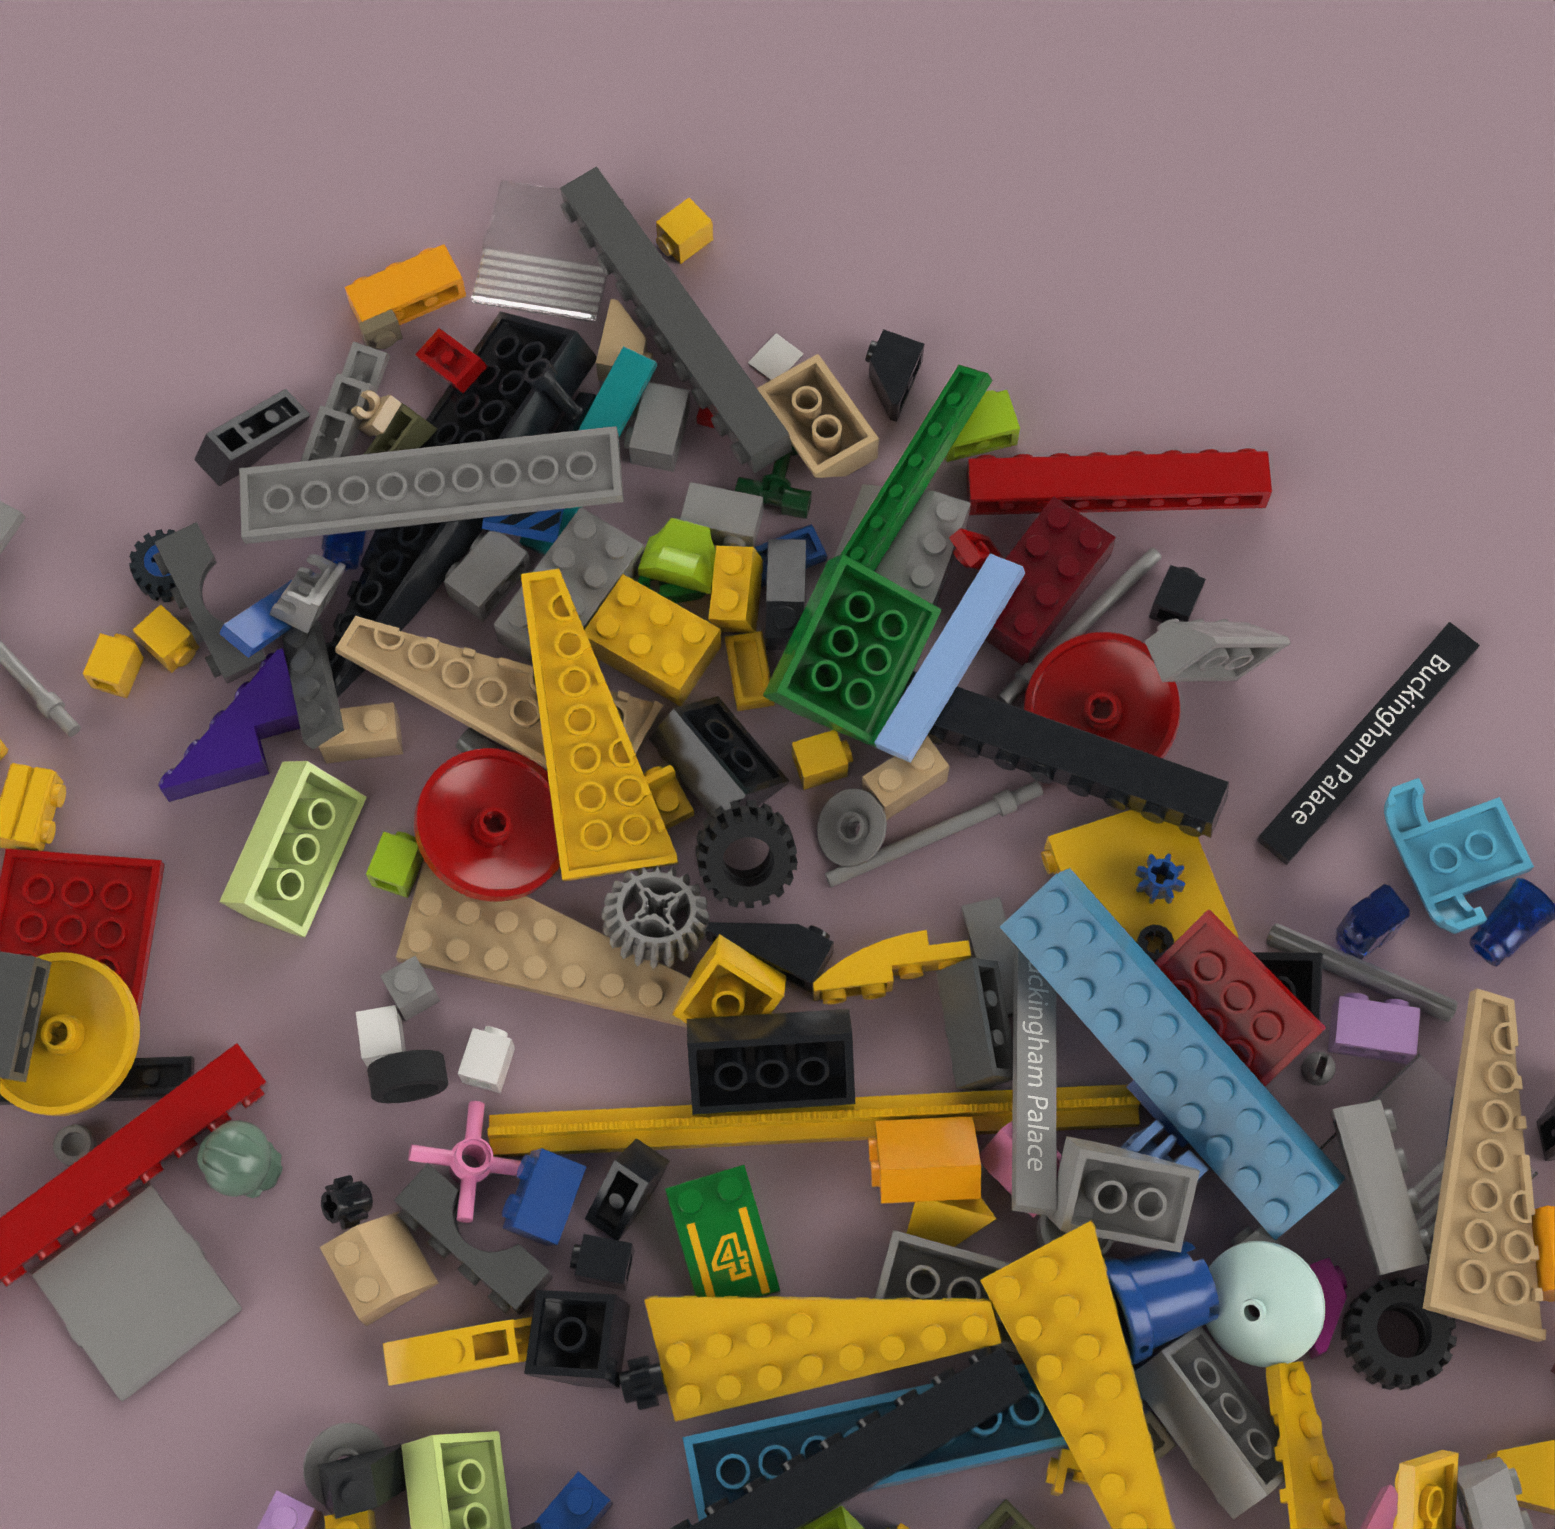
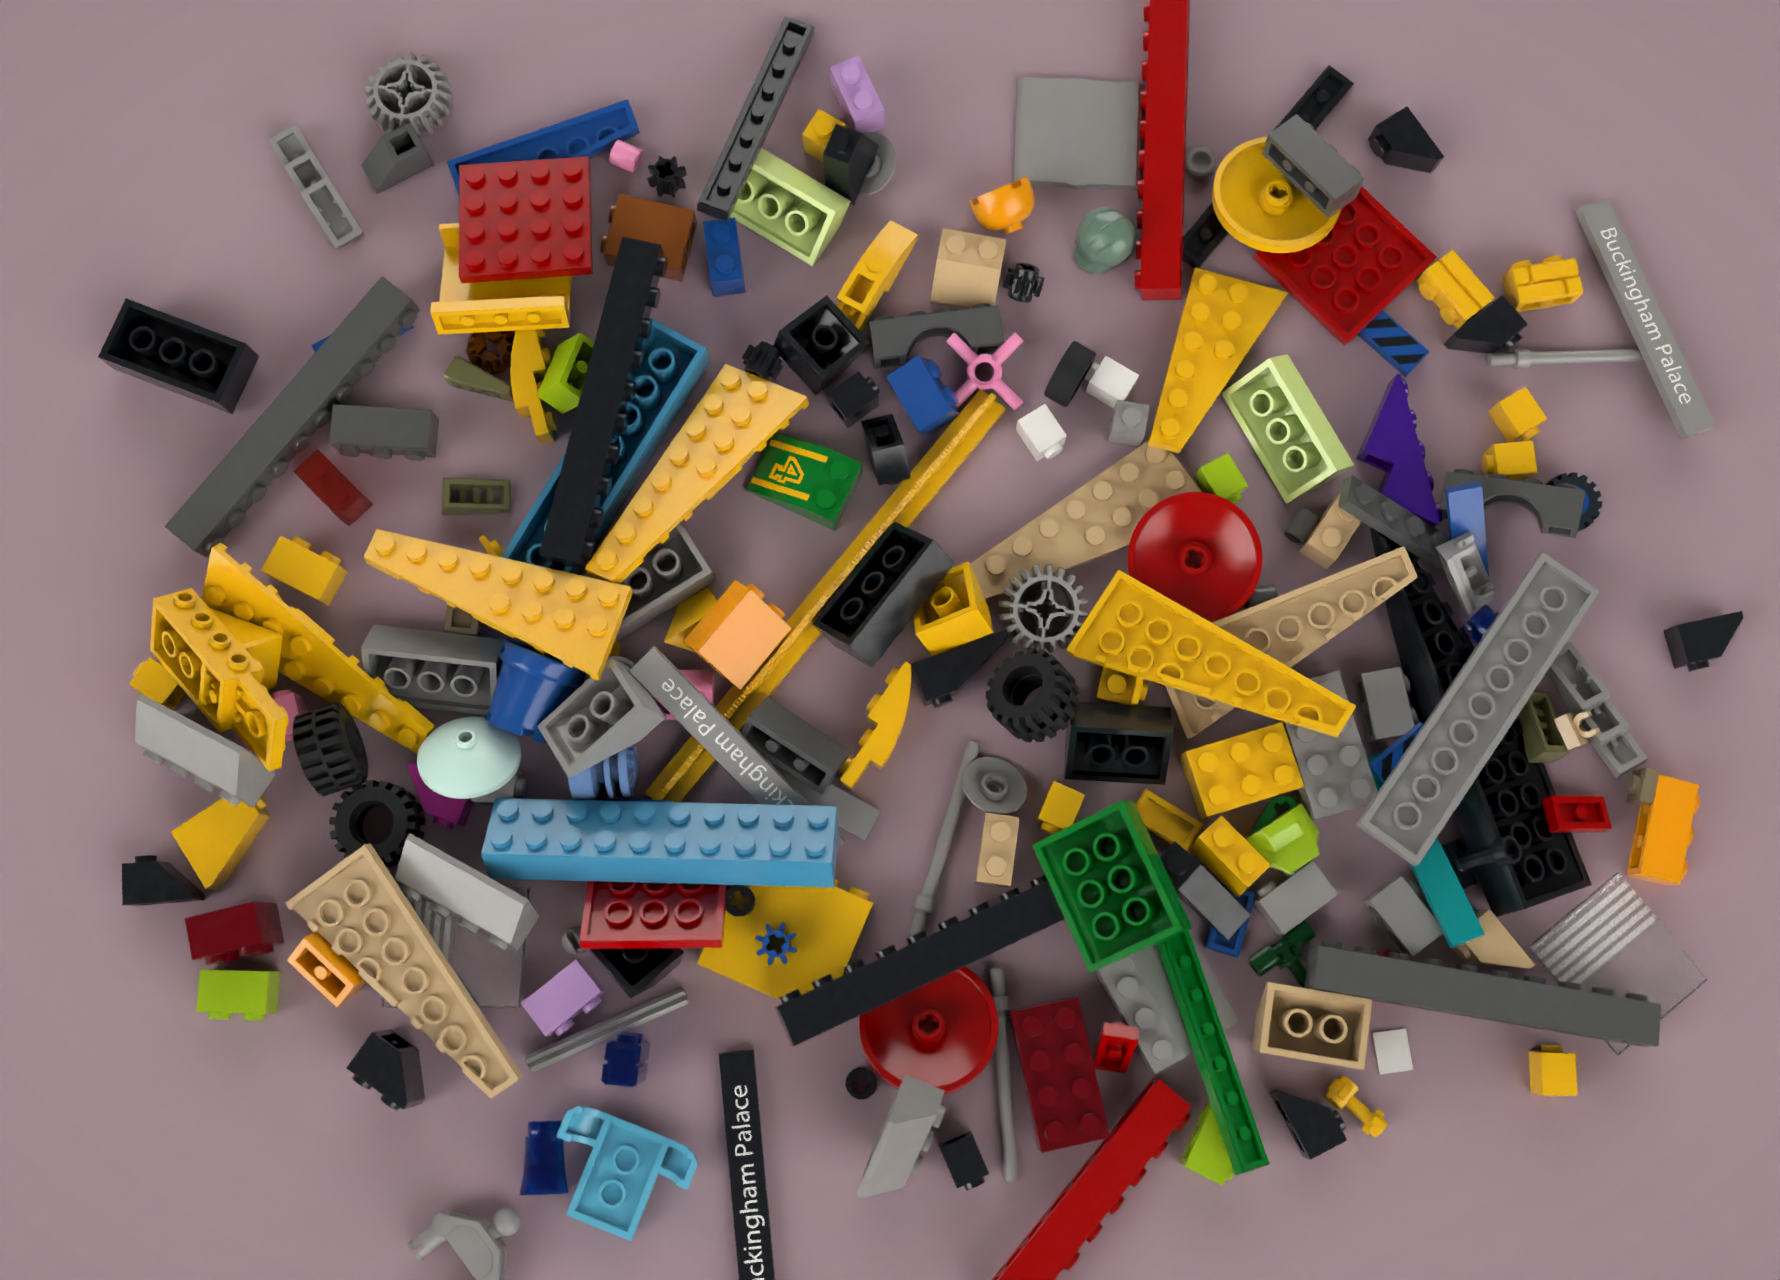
camera: 130 degrees right, 10 degrees up
black slope [194,389,311,486] -> none
light blue tile [874,554,1025,763] -> none
none -> black tyre [293,702,368,796]
none -> black bush [845,1067,877,1100]
none -> light orange cylinder [969,176,1035,235]
none -> yellow wing [1148,268,1288,454]
none -> dark grey hinge [1284,508,1320,545]
none -> yellow bar [1324,1075,1388,1138]
none -> blue tile [1358,310,1430,377]
none -> black slope [1444,295,1528,354]
none -> black slope [1663,611,1744,672]

